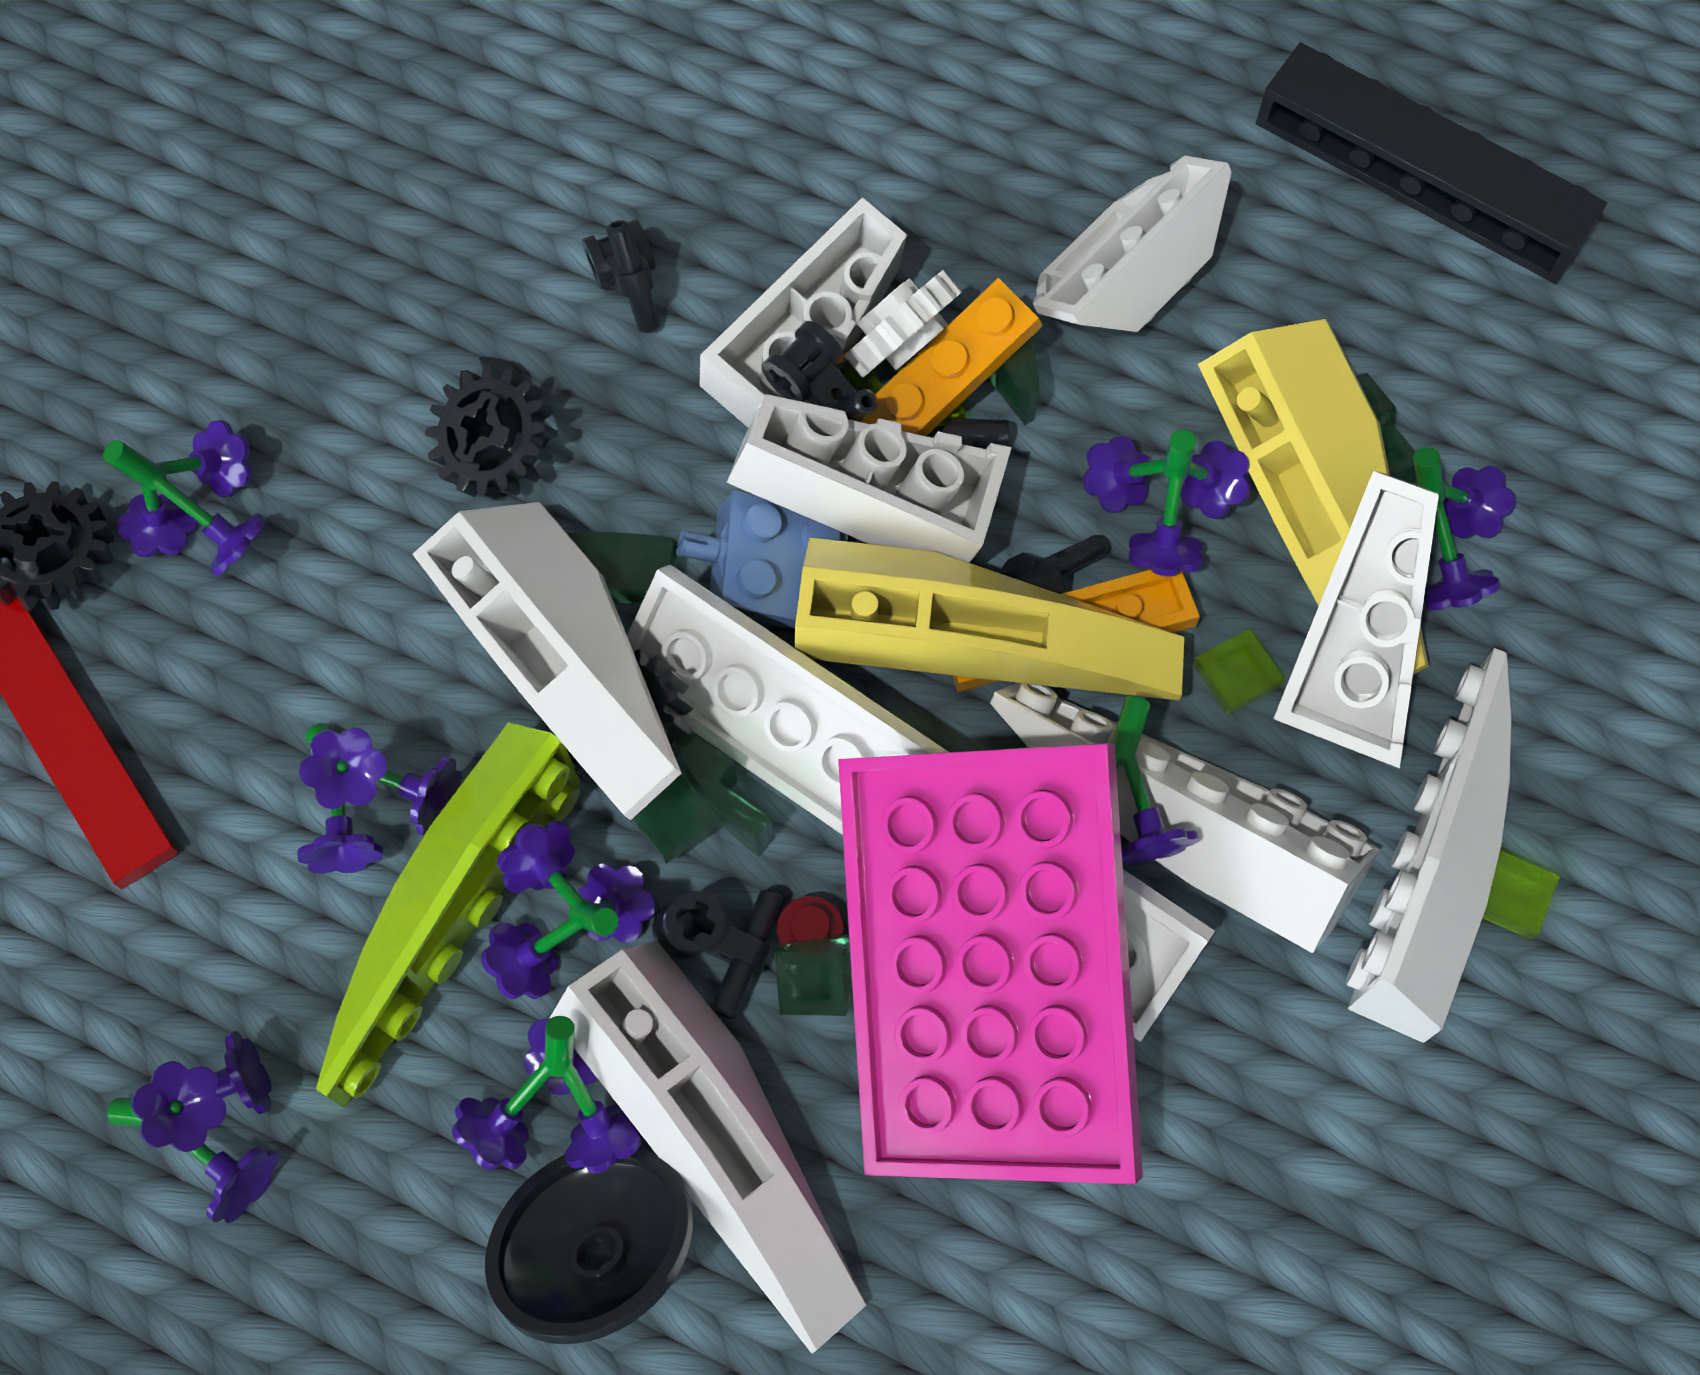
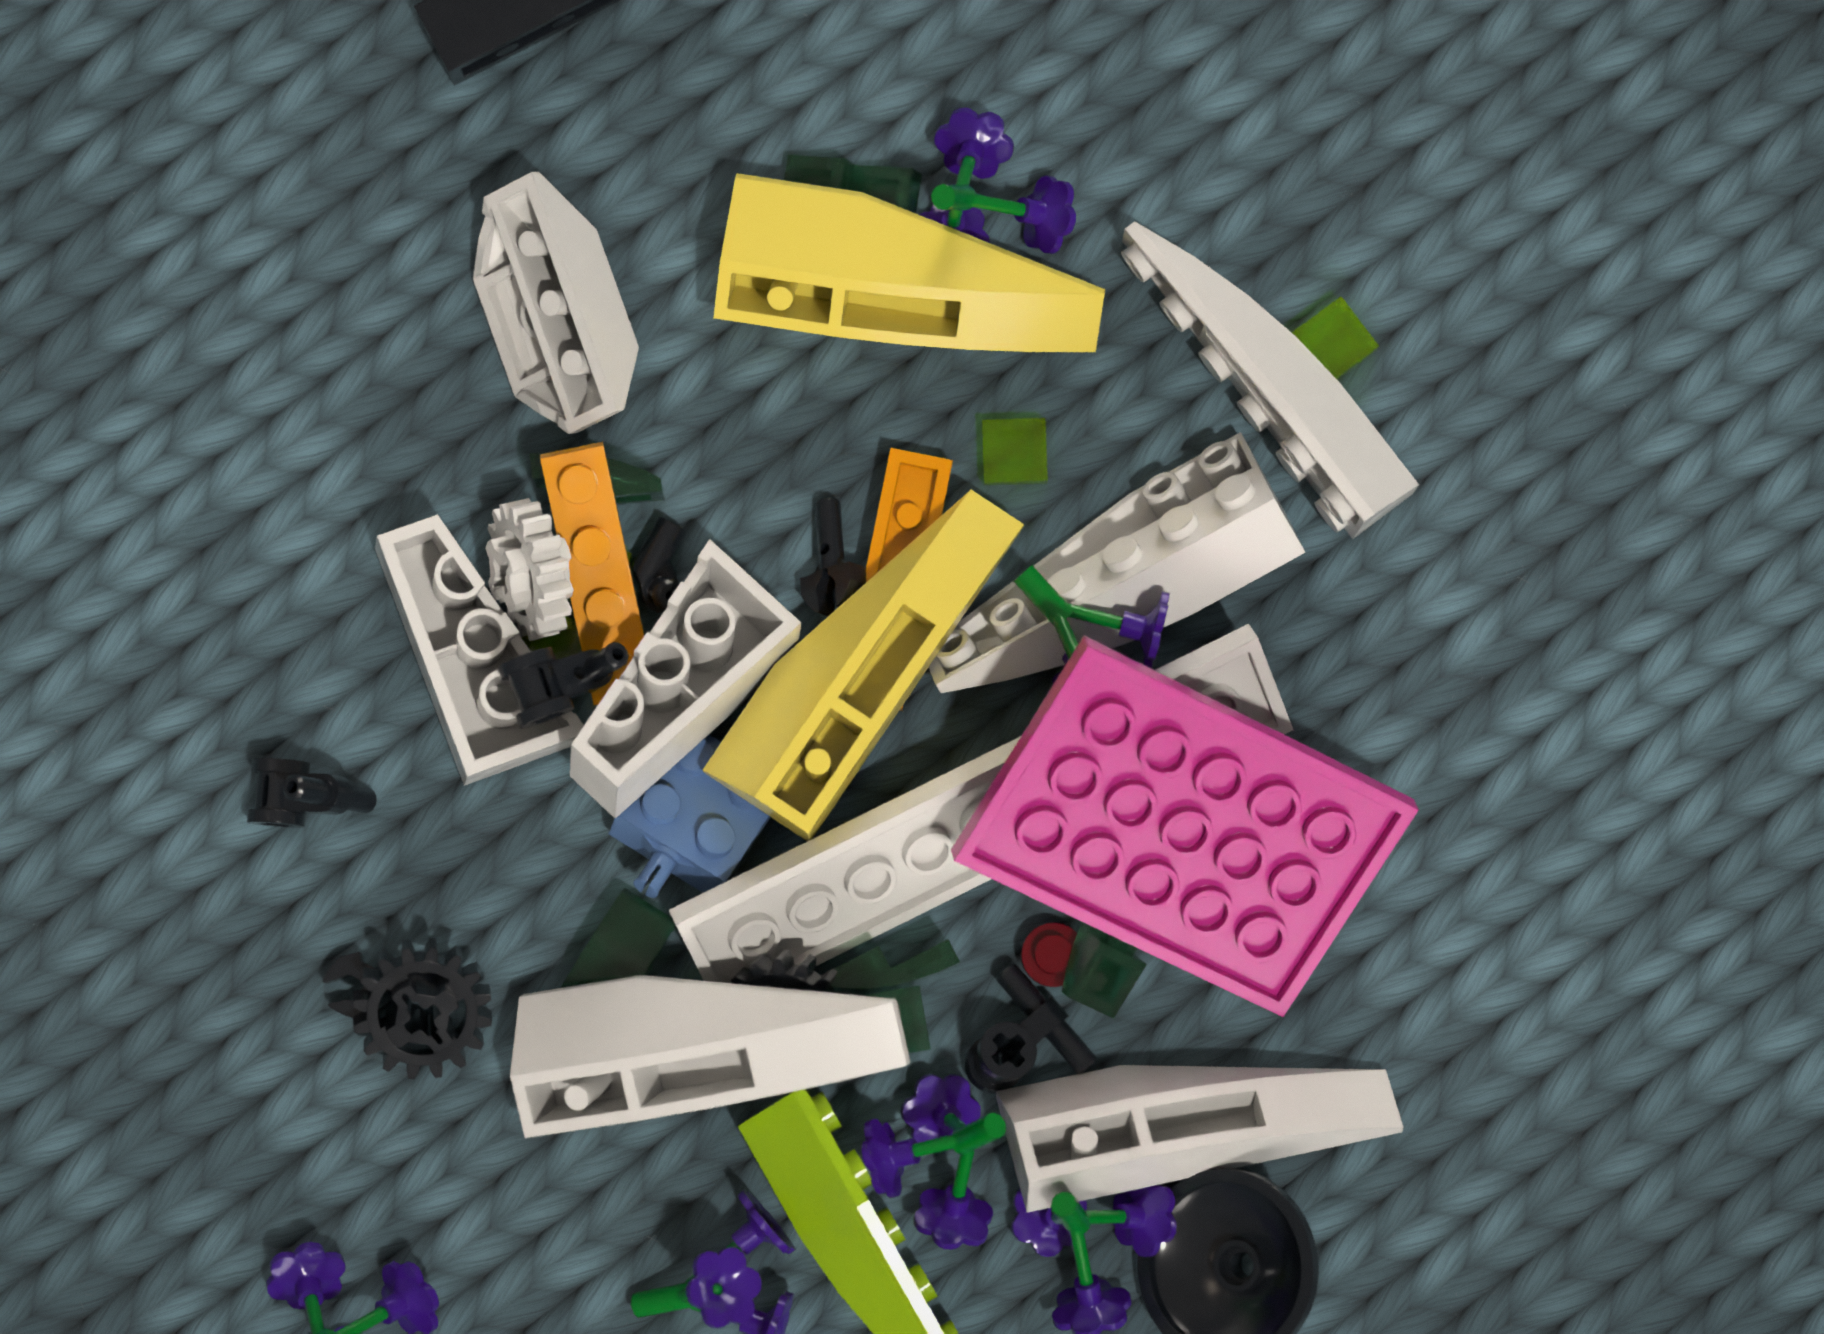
camera: 65 degrees left, 15 degrees up
dark purple plant [1083,430,1251,577] -> none
white wedge [1274,470,1439,768] -> none

